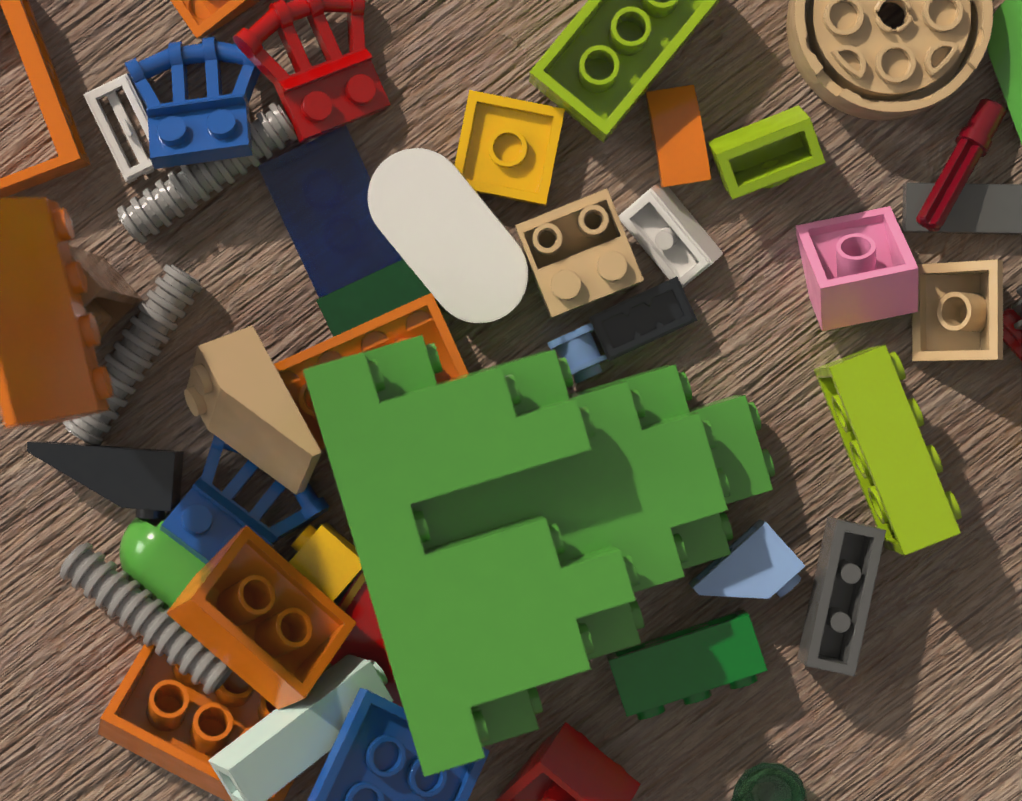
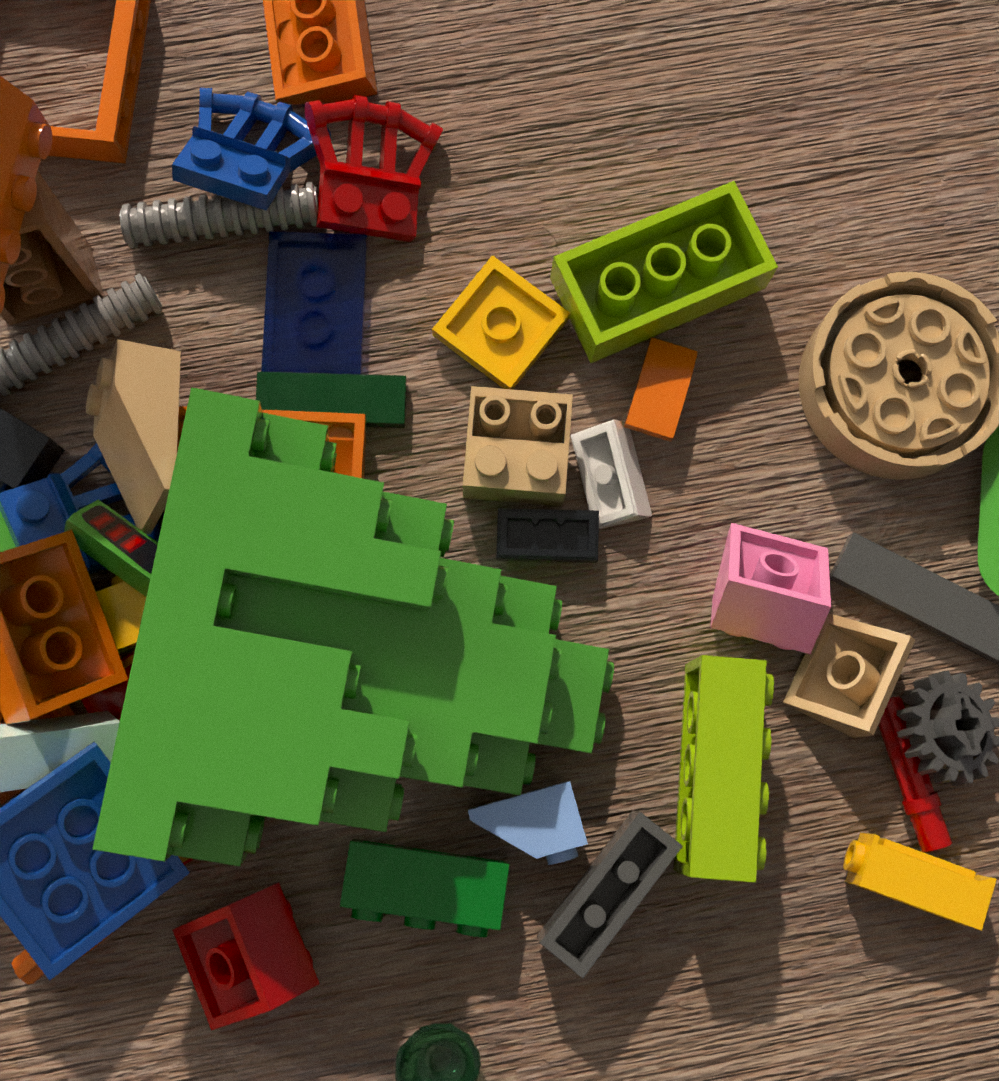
camera: 20 degrees right, 10 degrees down
white tile [83,73,155,183] -> none
white tile [368,148,529,323] -> none
medium blue brick [547,323,608,384] -> none
lime brick [707,105,826,200] -> none
dark red axle [916,99,1006,232] -> none
none -> slope [64,499,158,597]

